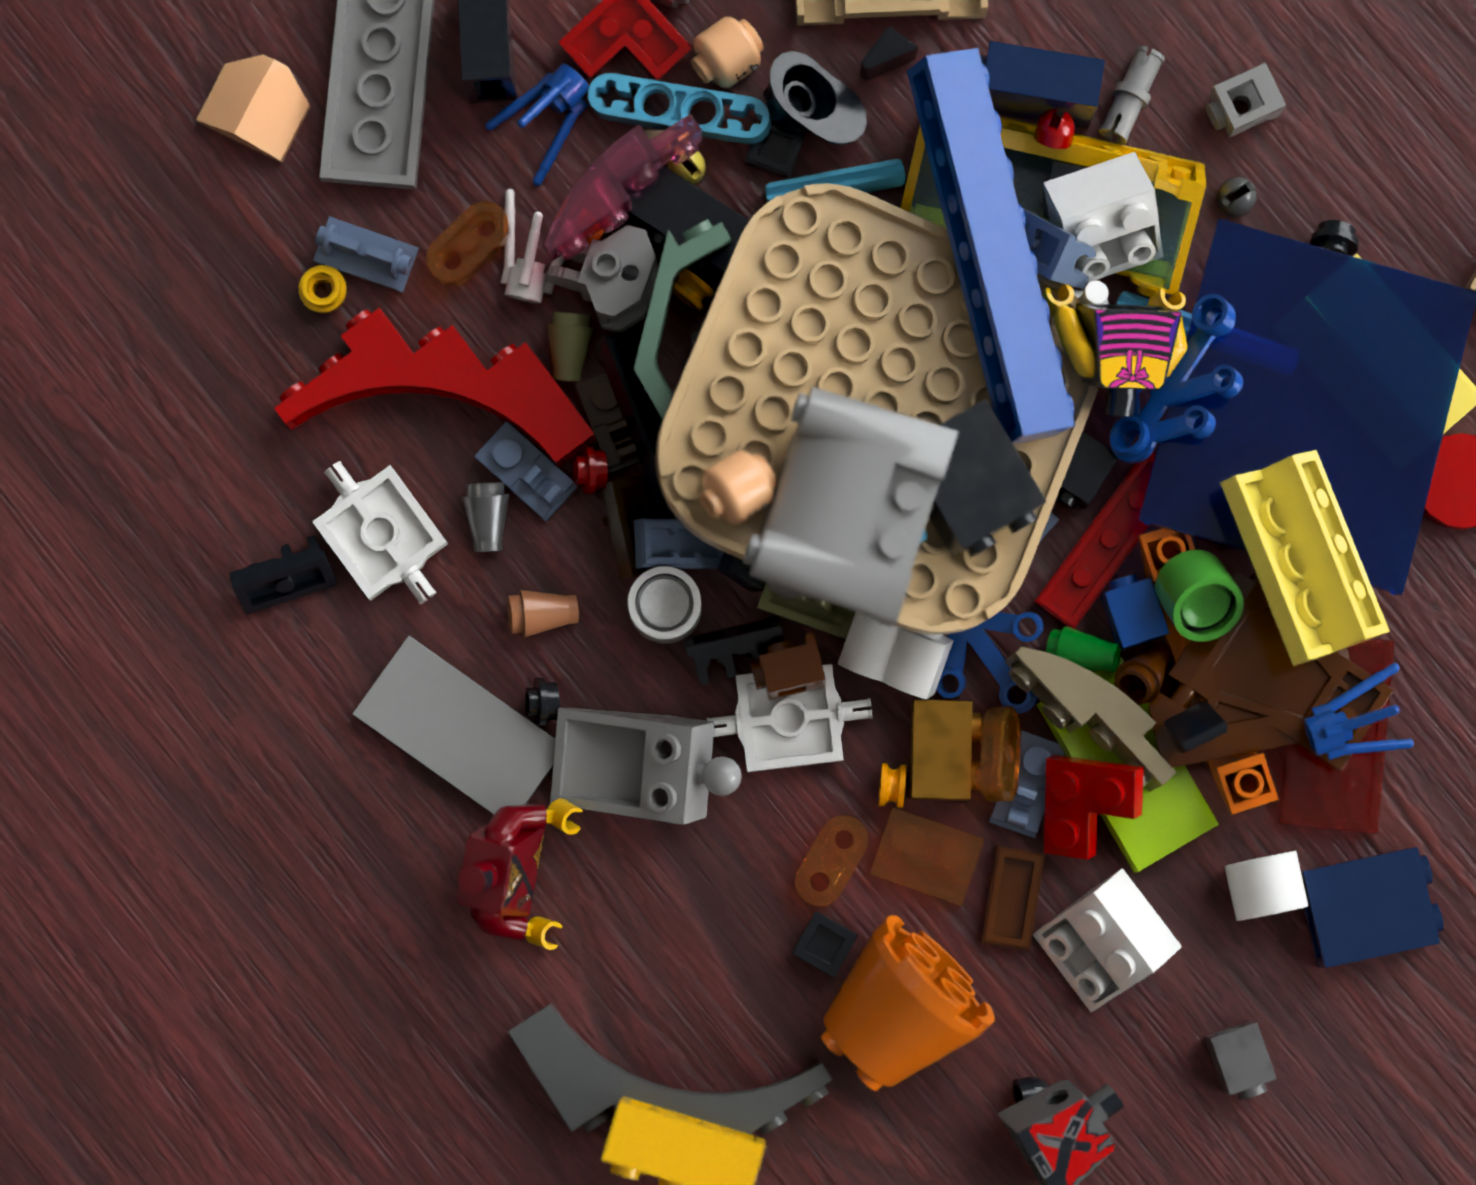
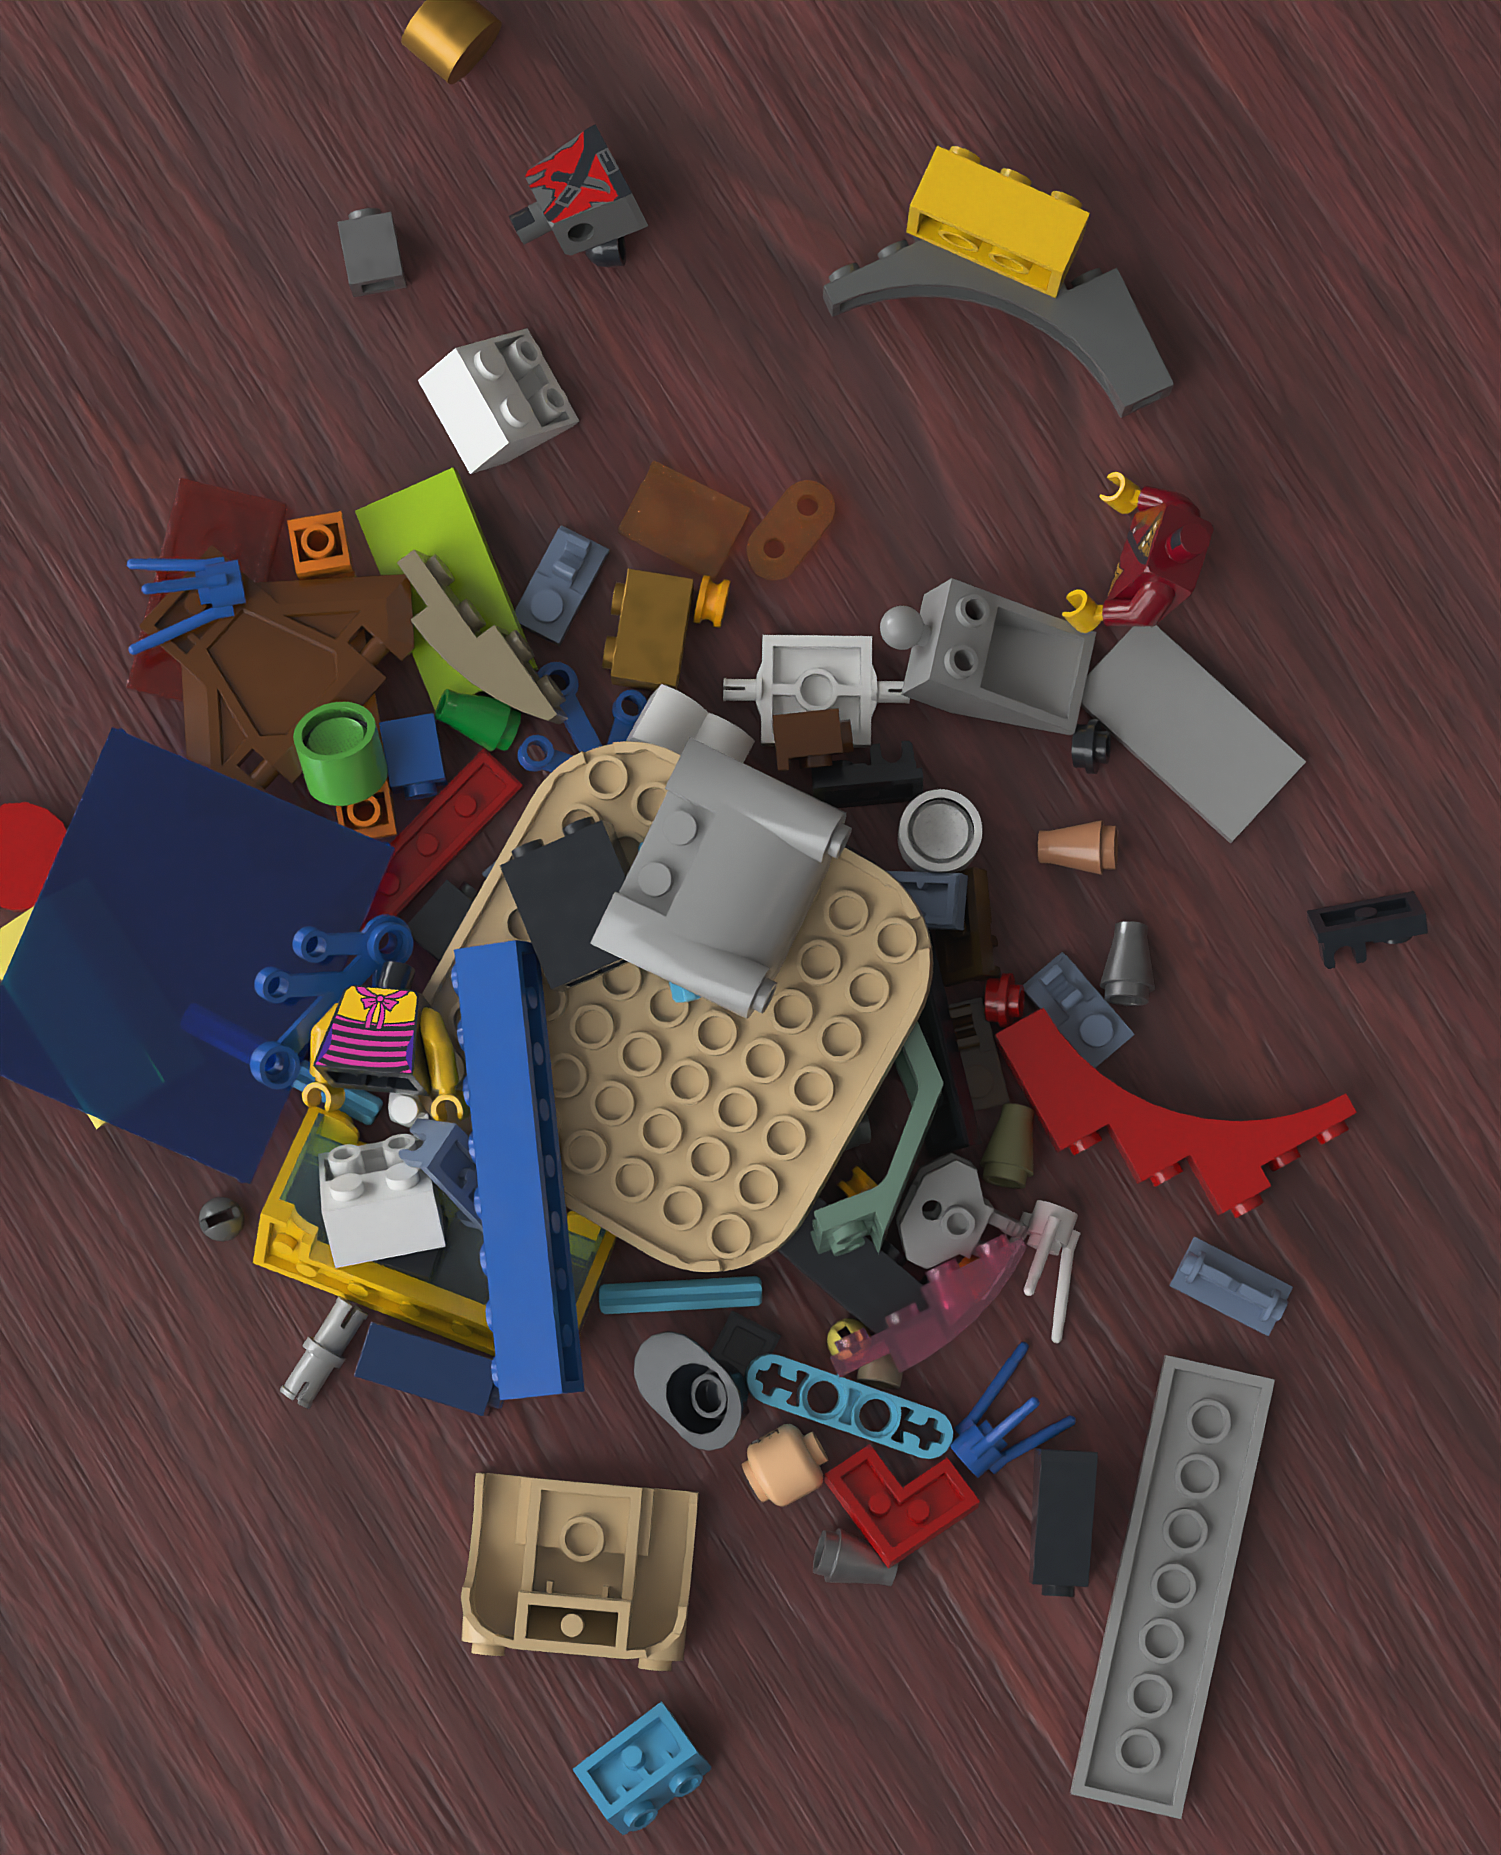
camera: 175 degrees left, 0 degrees up
light nougat slope [196,55,311,163] -> none
yellow plate [298,265,347,313] -> none
white plate [312,461,448,604] -> none
clear orange plate [426,201,511,286] -> none
light nougat head [699,450,777,525] -> none
black plate [792,911,858,978] -> none
orange cone [821,915,995,1091] -> none
black slope [860,27,918,81] -> none
clear orange plate [975,706,1021,802] -> none
reddish brown tile [980,846,1045,951] -> none
red hinge [1034,108,1075,149] -> none
red plate [1044,755,1144,860] -> none
reddish brown cone [1115,644,1172,705] -> none
black slope [1164,701,1229,754] -> none
light grey brick [1206,63,1286,138] -> none
light yellow slope [1220,450,1390,666] -> none
white piece [1224,850,1309,921] -> none
dark blue brick [1301,847,1444,968] -> none
black plate [1310,220,1359,261] -> none

